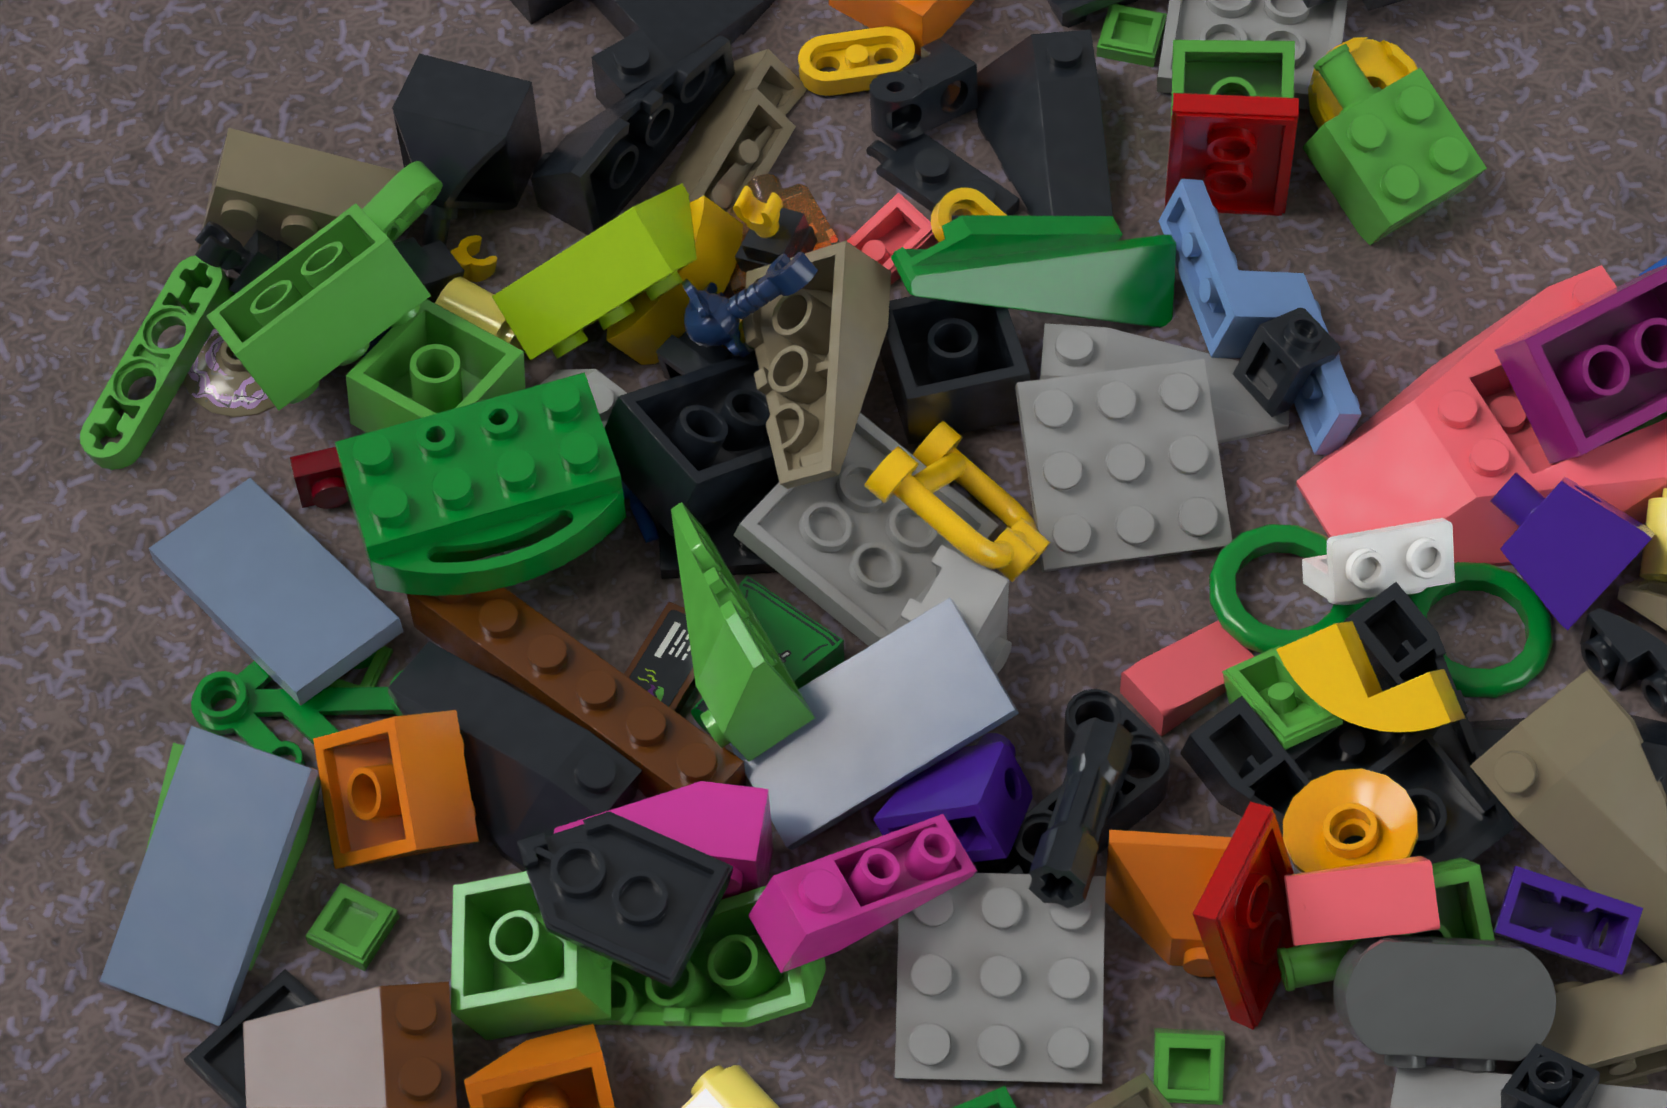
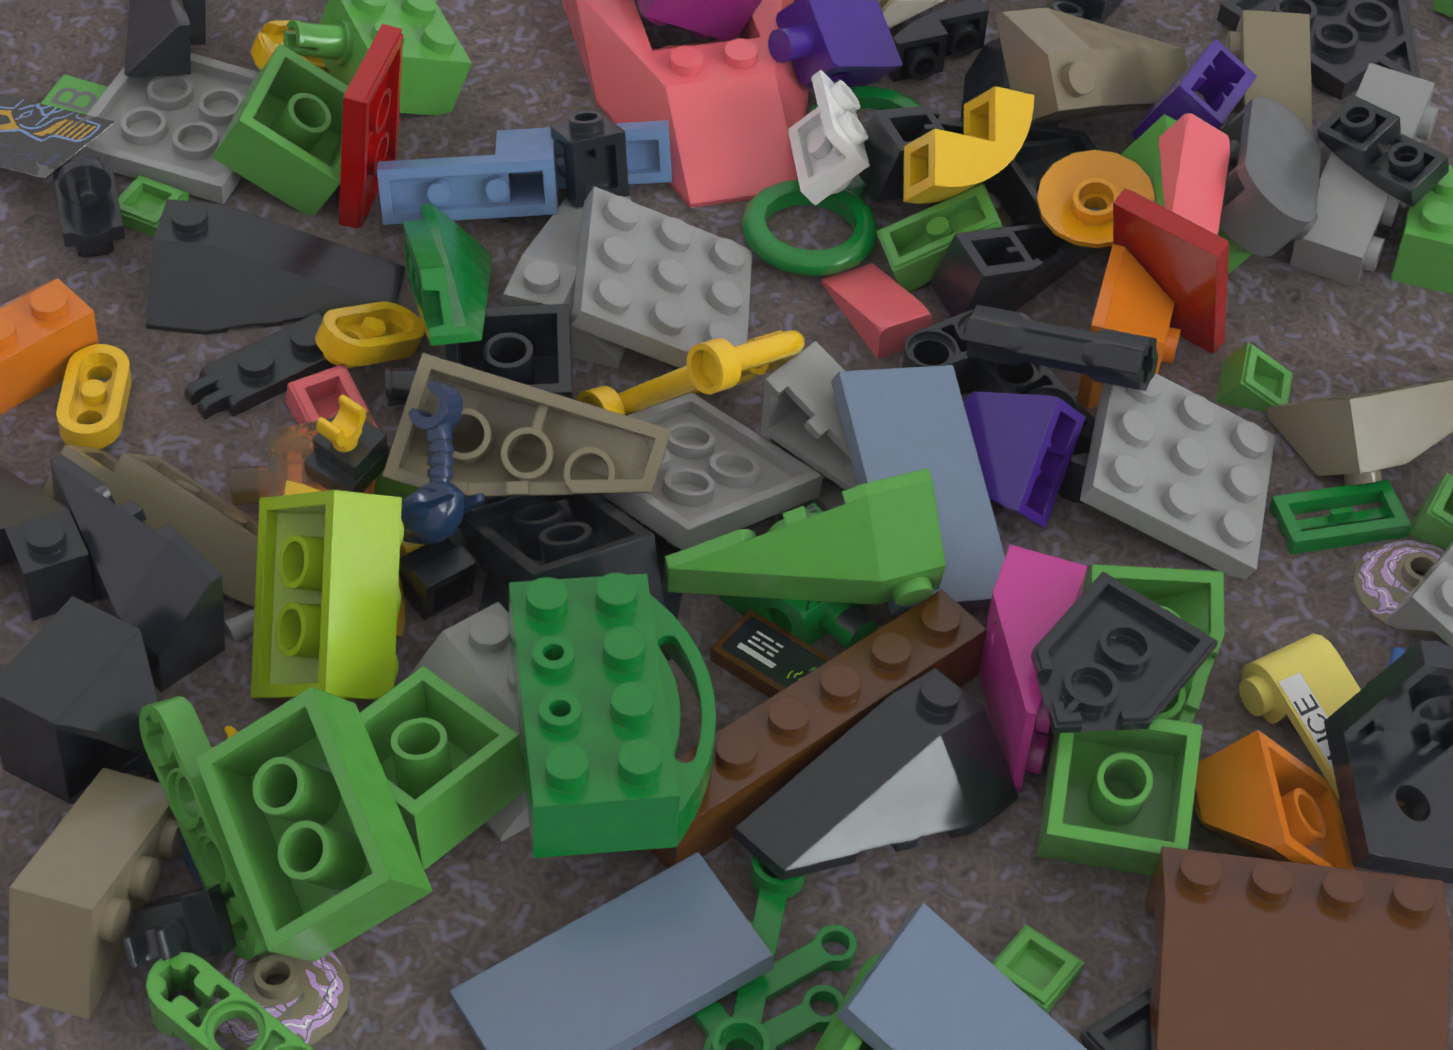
camera: 85 degrees left, 10 degrees down
dark red plate [290,447,349,509] -> none
orange slope [313,710,479,869] -> none
dark pink slope [748,814,977,973] -> none
black leg [869,38,978,141] -> none

